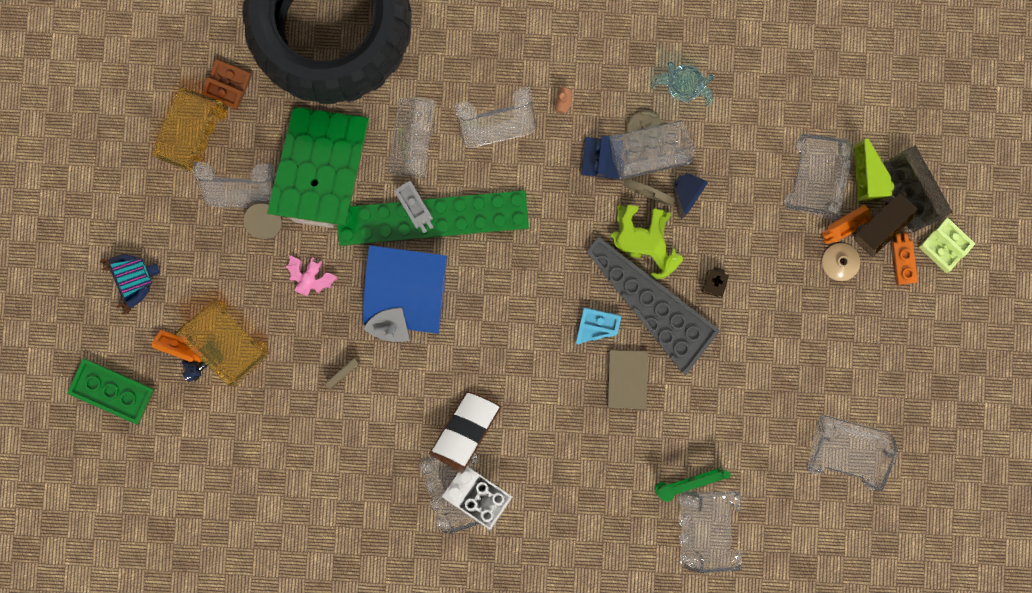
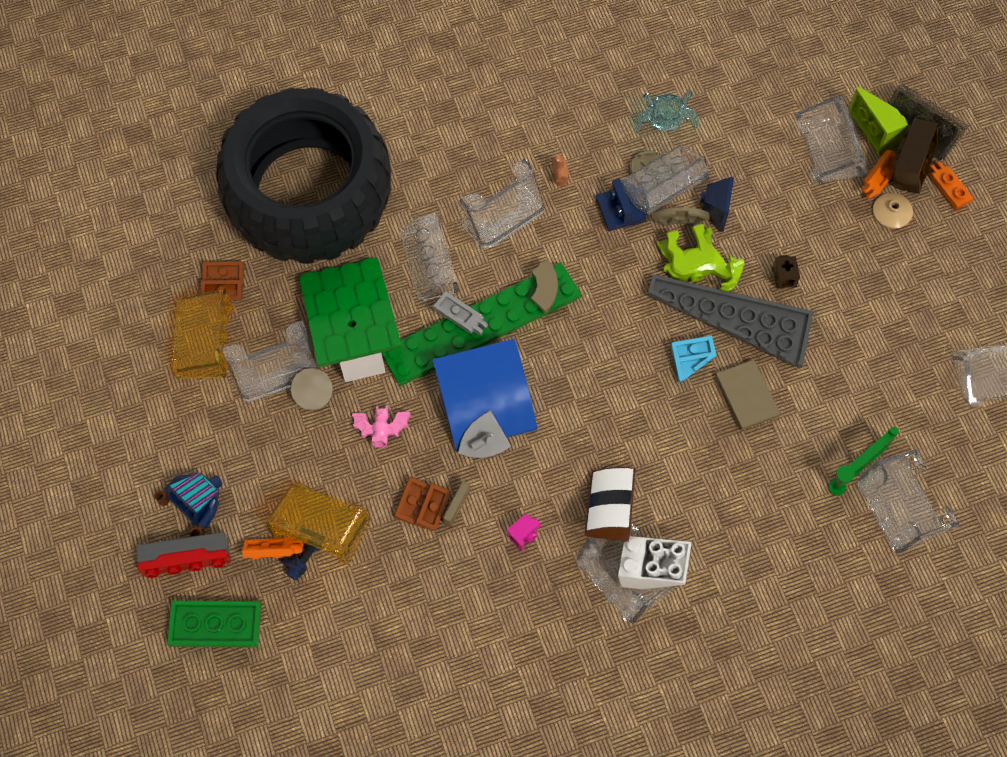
camera: 25 degrees left, 20 degrees down
yellowish green slope [919,217,975,273] -> none
none -> piece [137,532,231,578]
none -> dark orange slope [393,477,451,531]
none -> dark pink brick [507,513,541,552]
none -> dark tan tile [531,259,558,314]

